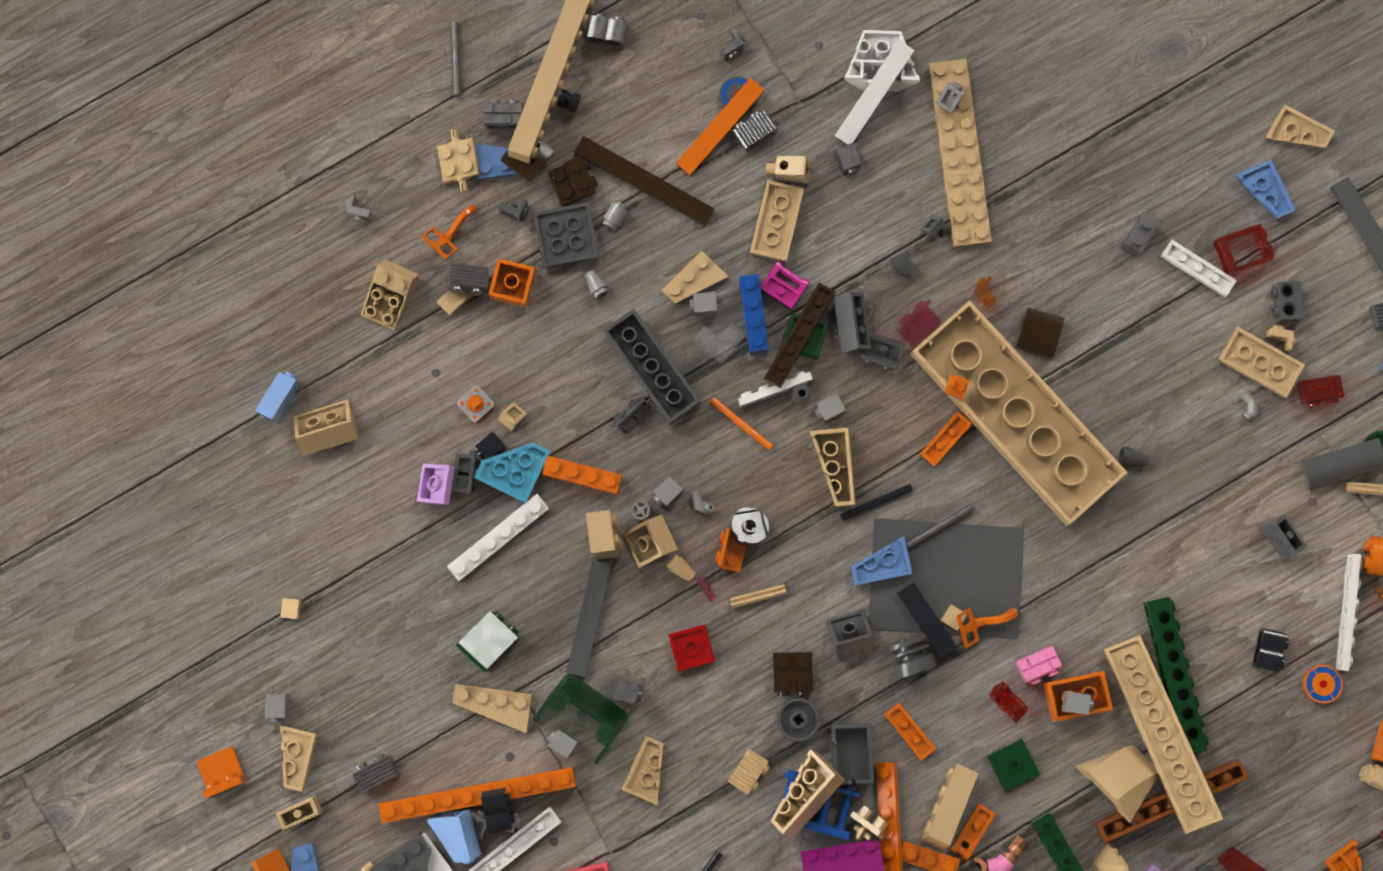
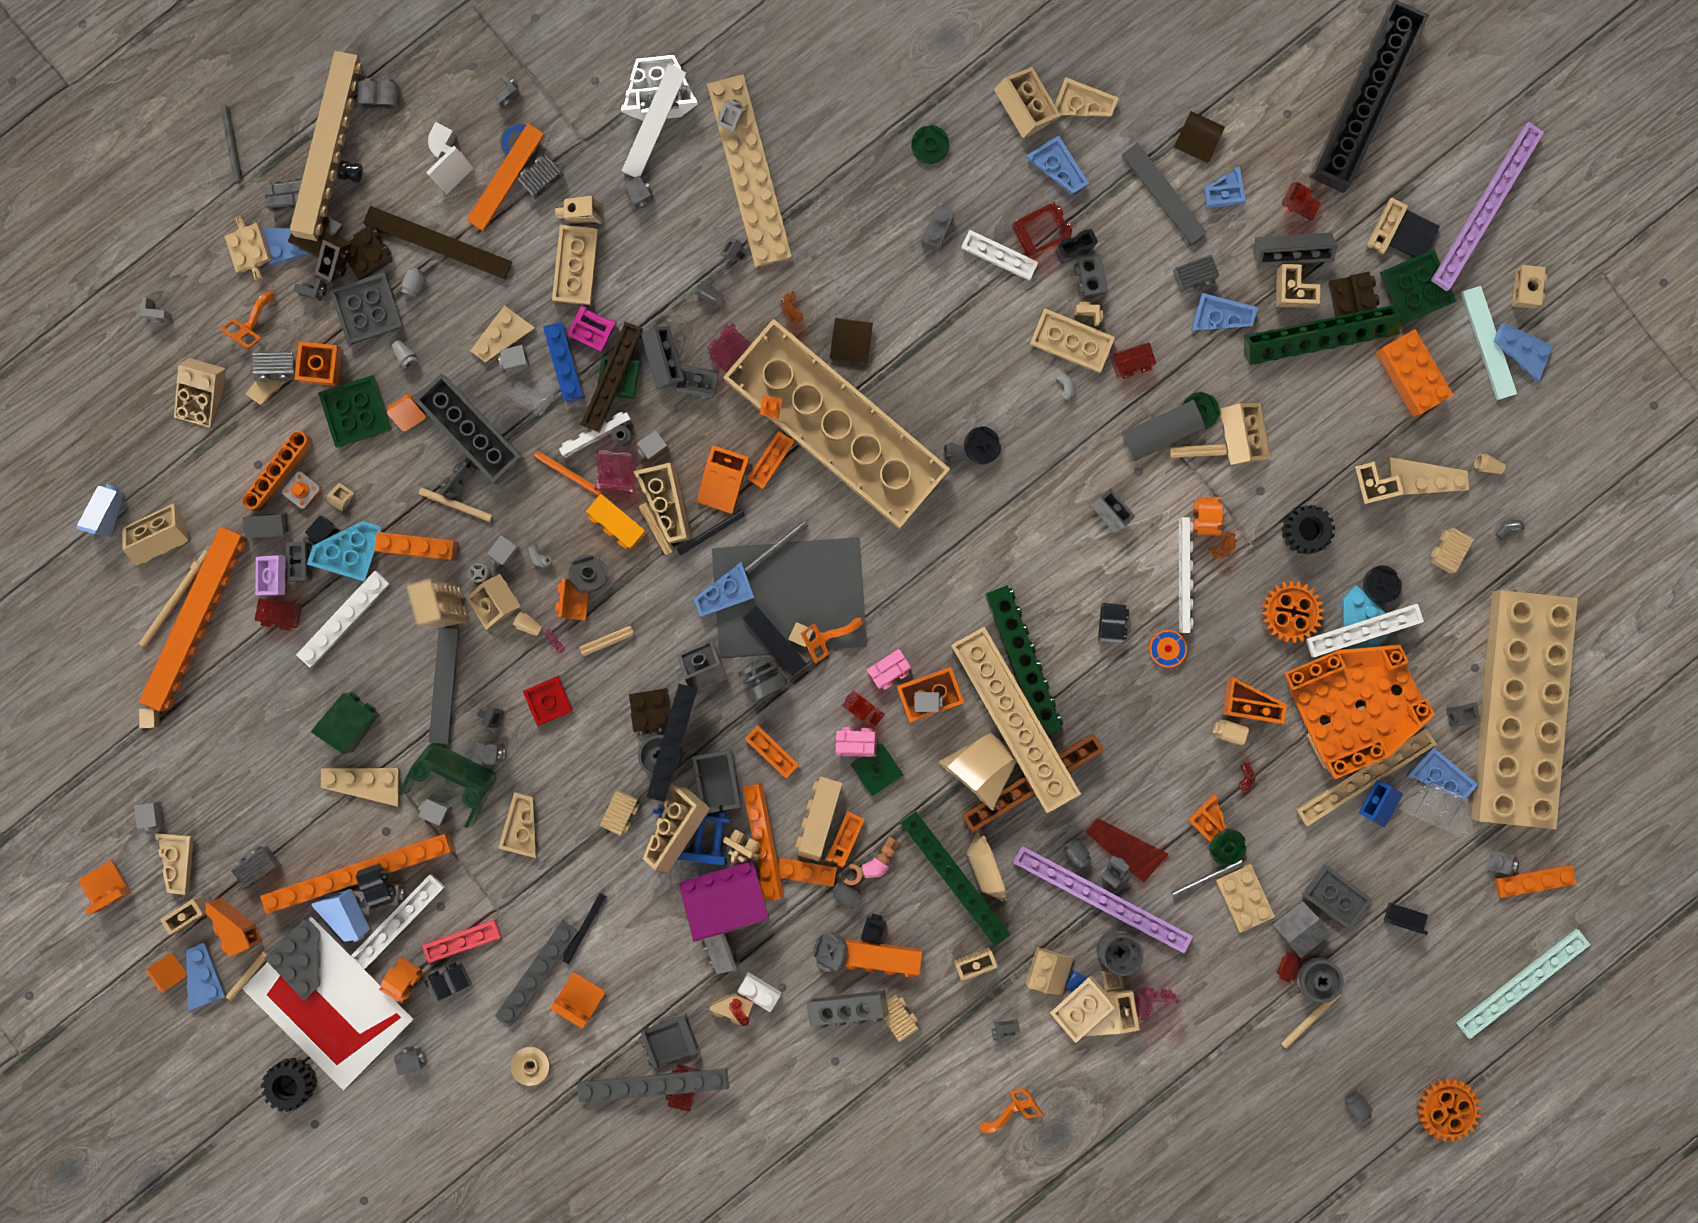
camera: 15 degrees left, 5 degrees up
none -> orange brick [139,526,247,711]
none -> tan bar [139,549,208,647]
none -> orange slope [205,898,263,958]
none -> orange beam [242,431,312,511]
none -> dark grey hinge [242,512,288,538]
none -> clear red brick [254,598,302,631]
none -> dark brown brick [314,234,352,282]
none -> dark green plate [318,375,392,448]
none -> orange piece [387,394,426,431]
none -> tan bar [419,487,493,522]
none -> white slope [426,146,474,195]
none -> white brick [428,122,466,160]
none -> dark grey tile [477,706,503,729]
none -> light orange brick [586,494,647,549]
none -> clear pink bracket [594,450,636,494]
none -> tan axle [639,503,674,555]
none -> black brick [646,683,698,802]
none -> orange slope [696,445,750,514]
none -> bright pink brick [836,727,877,757]
none -> dark green tile [911,125,949,164]
none -> black tile [964,426,1001,465]
none -> tan slope [994,67,1061,138]
none -> black brick [1055,229,1098,263]

